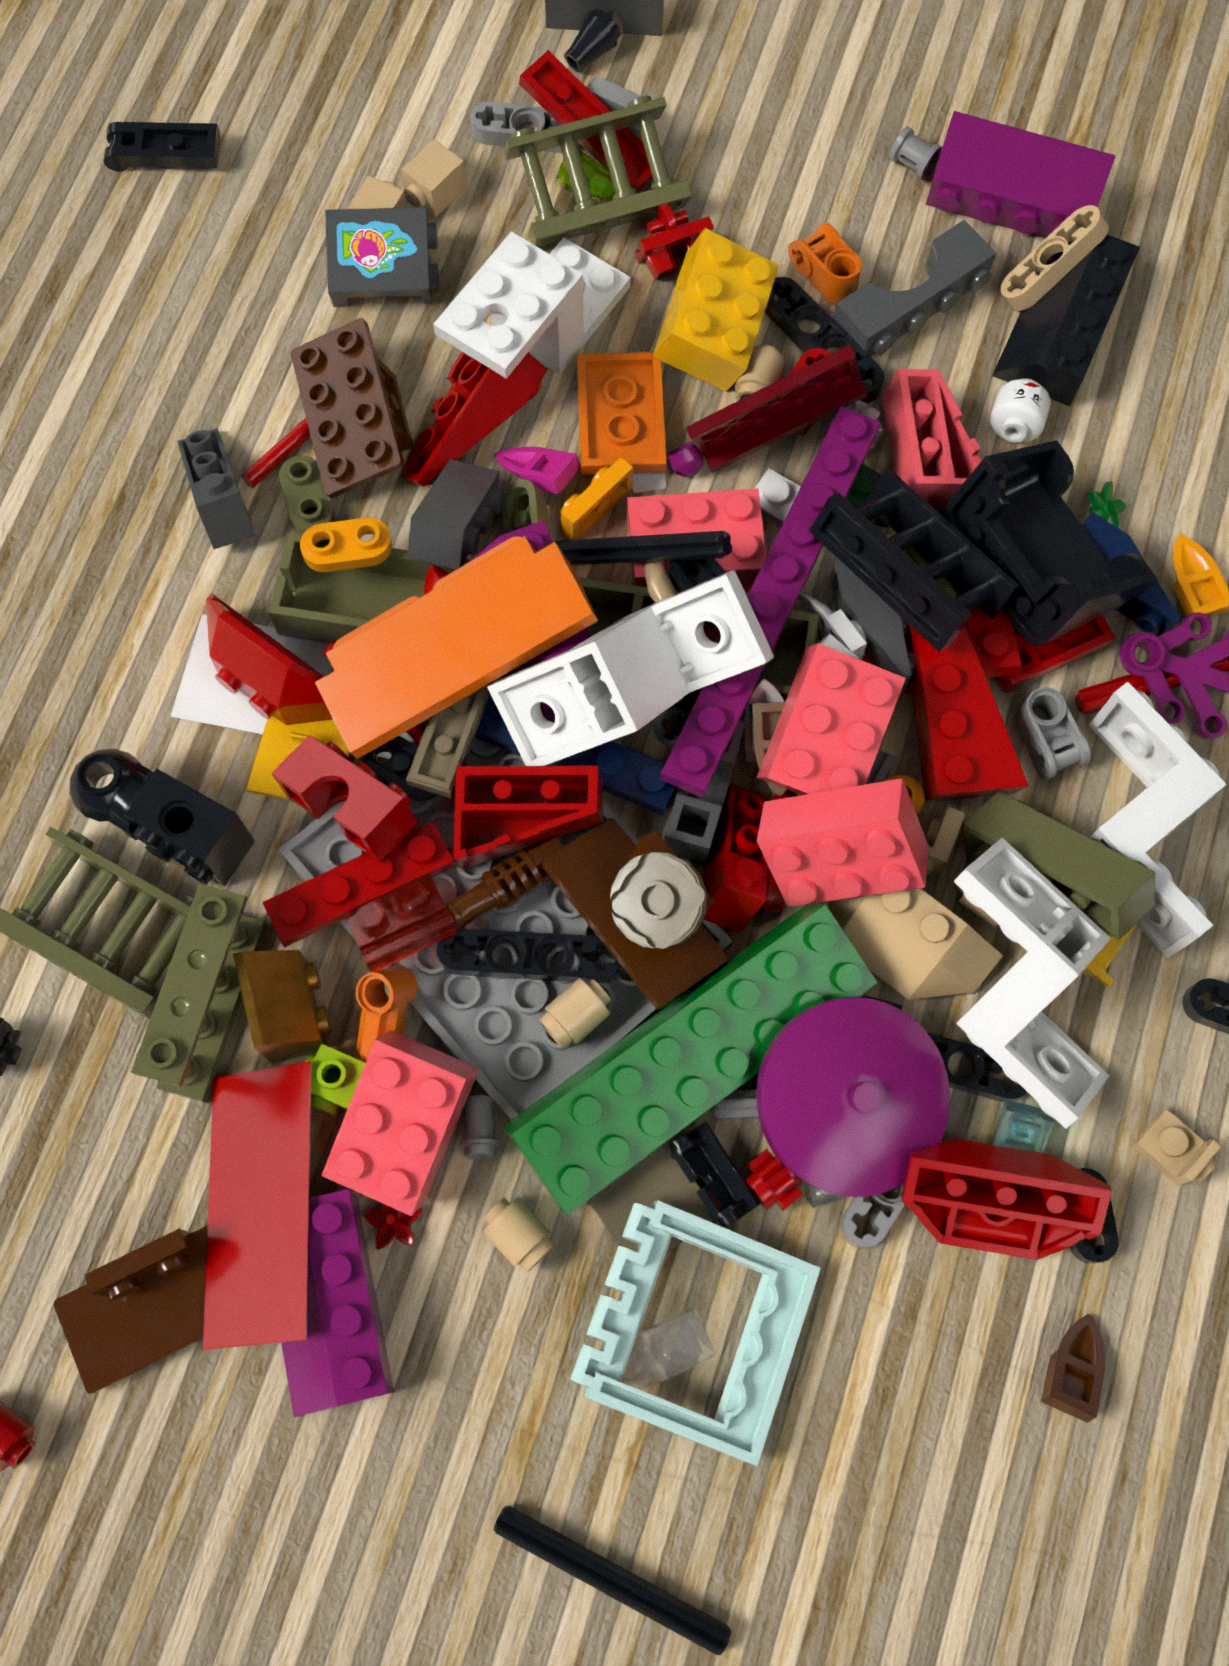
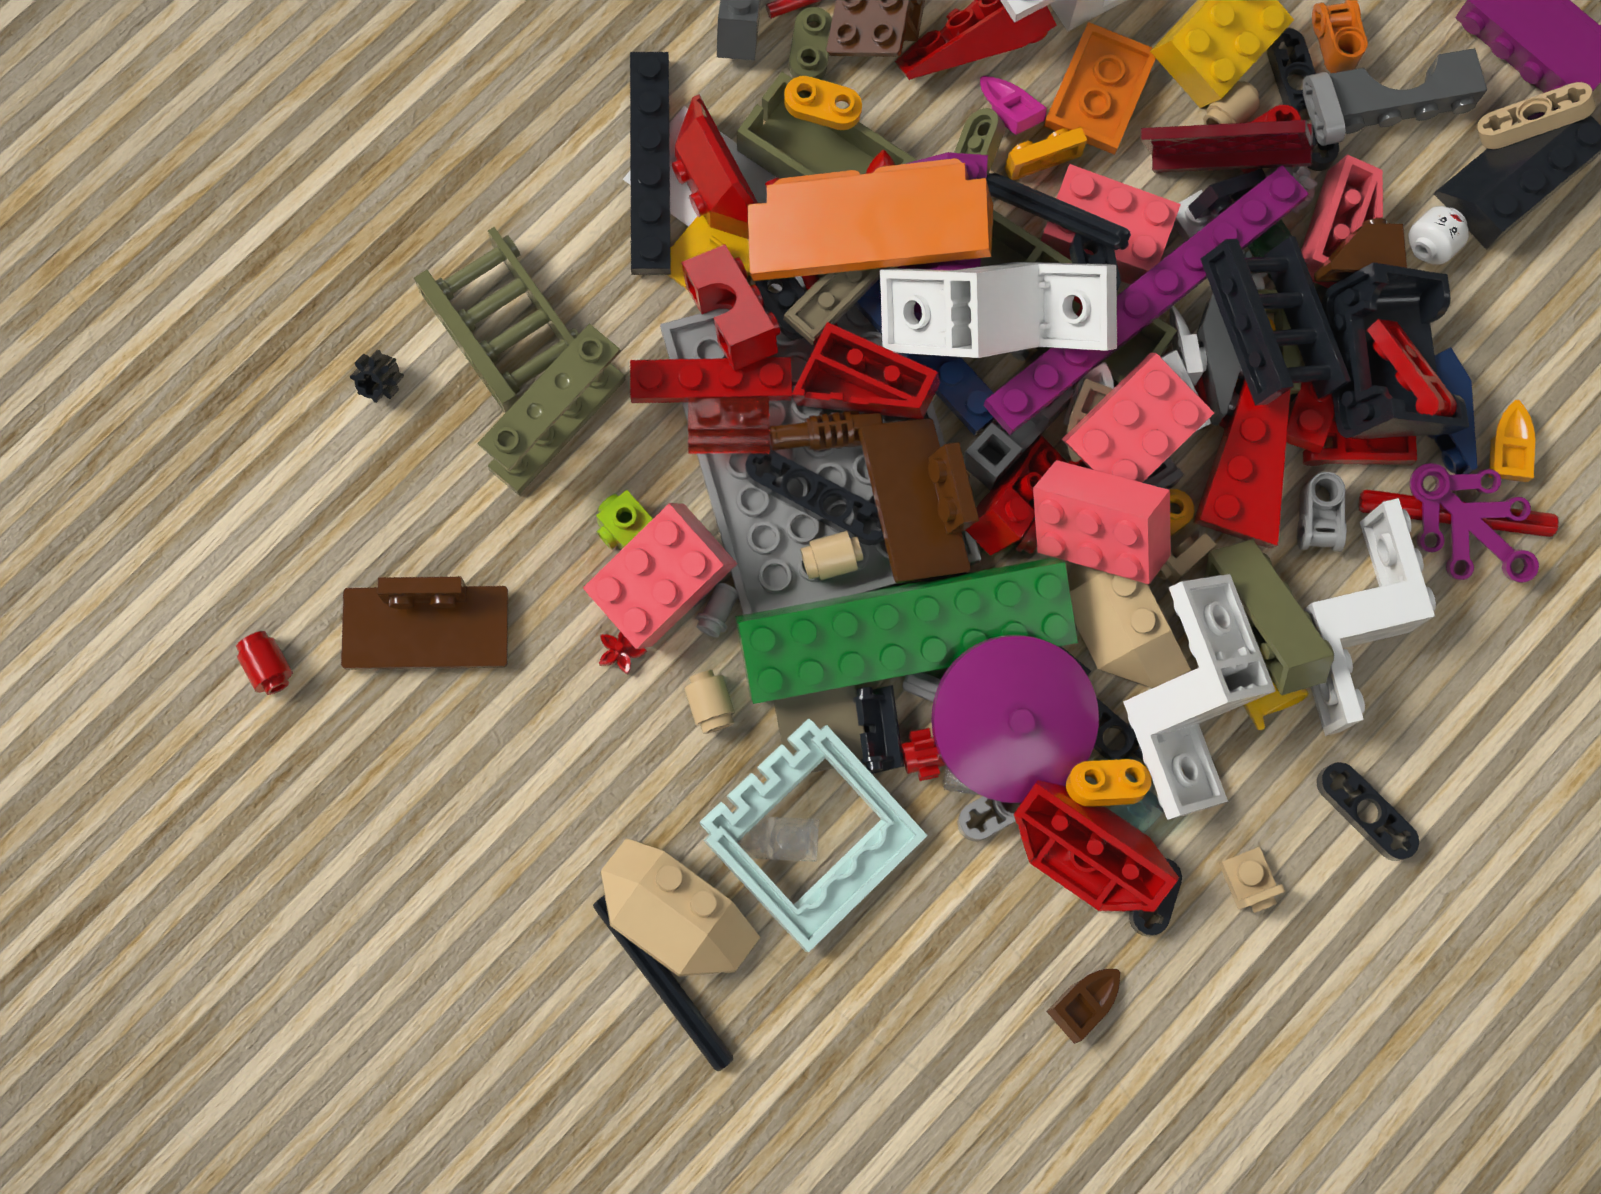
camera: 20 degrees right, 5 degrees up
black brick [69,748,255,887] -> none
sticker [203,1061,311,1350] -> none
pearl gold slope [233,950,332,1064] -> none
magenta slope [281,1189,394,1417] -> none
orange piece [355,966,418,1063] -> none
dark grey brick [408,459,504,569] -> none
tile [610,852,707,949] -> none
white sticker [633,472,666,493] -> none
tan arm [644,561,678,605] -> none
dark grey bush [652,703,689,747] -> none
magenta hinge [666,441,703,477] -> none
green plant [1087,481,1127,528] -> none
none -> tan wedge [600,838,760,976]
none -> black plate [630,52,671,275]
none -> light orange plate [1066,759,1152,807]
none -> black plate [1188,168,1267,220]
none -> light grey beam [1303,72,1346,146]
none -> reddish brown slope [1314,218,1407,282]
none -> red plate [1367,319,1457,417]

